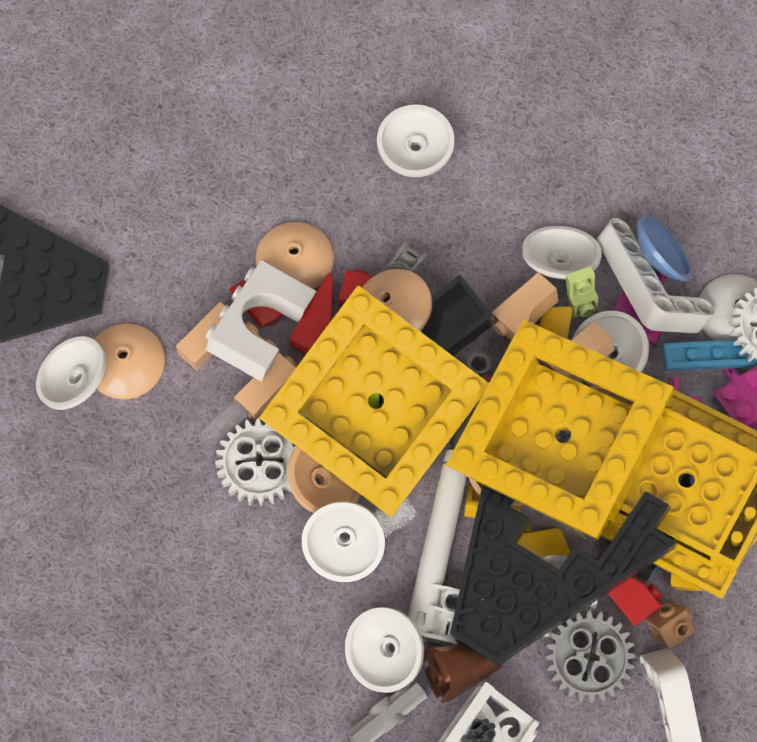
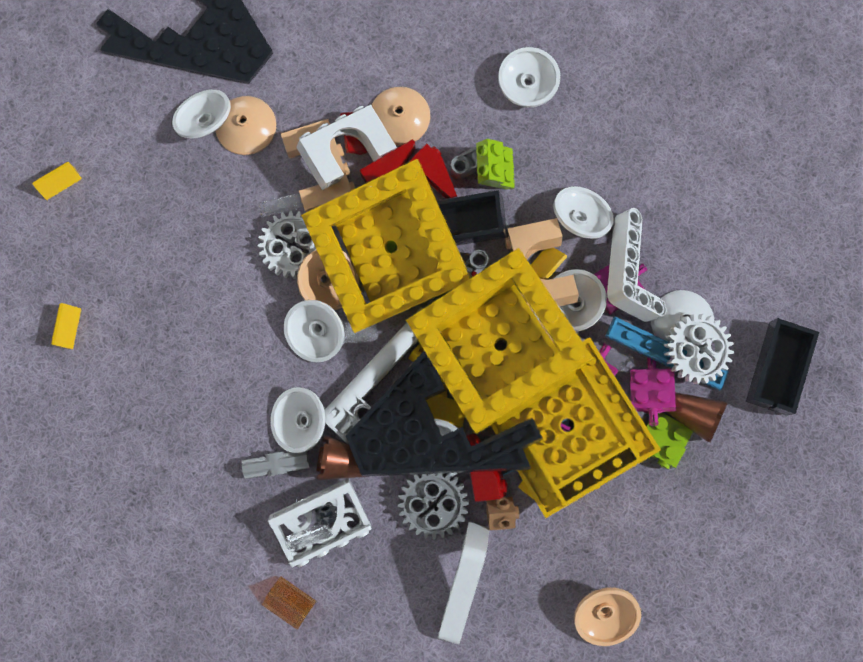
camera: 30 degrees right, 10 degrees up
light nougat dish [362,269,432,331] -> none
yellowish green slope [566,266,599,319] -> none
medium blue dish [636,214,693,282] -> none
none -> yellow slope [51,303,81,349]
none -> lime plate [476,138,515,190]

